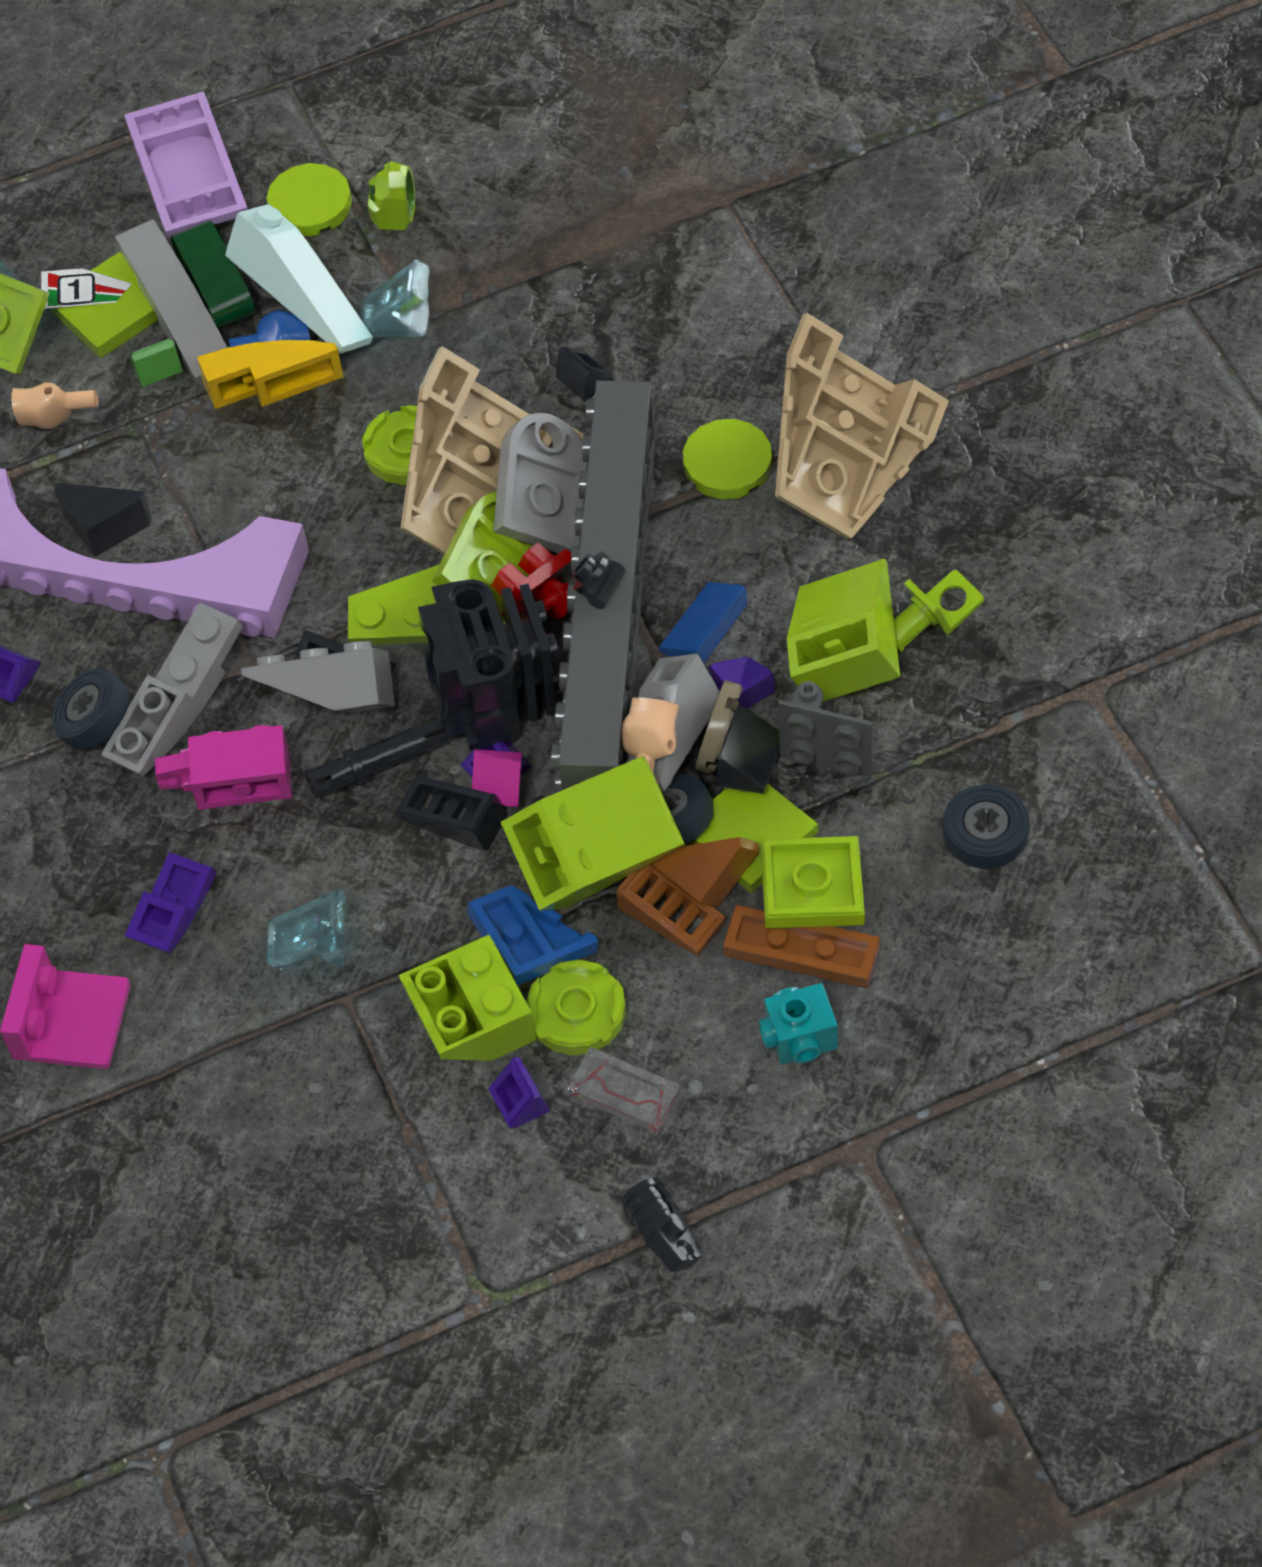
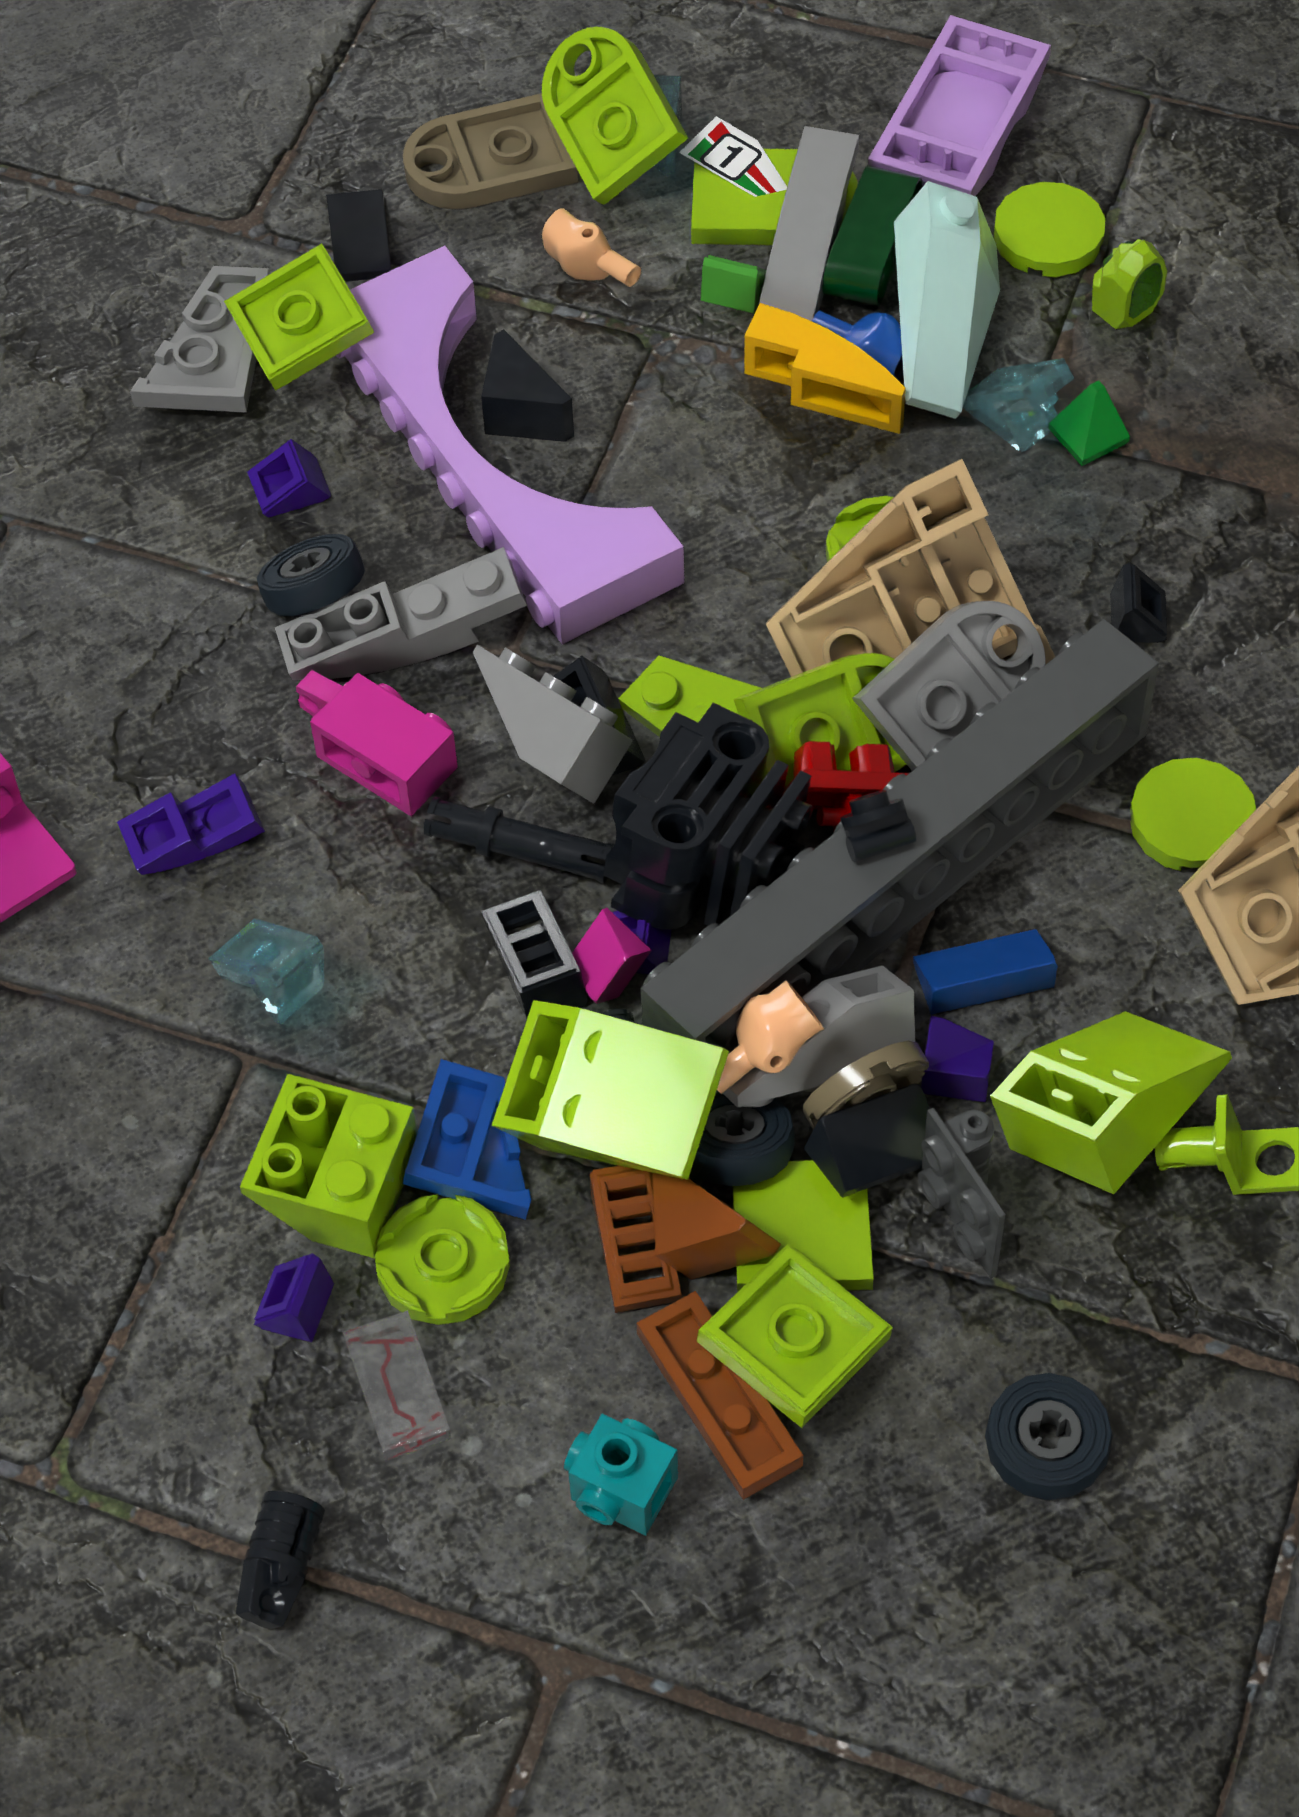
camera: 40 degrees right, 0 degrees up
none -> green slope [1048,380,1130,466]

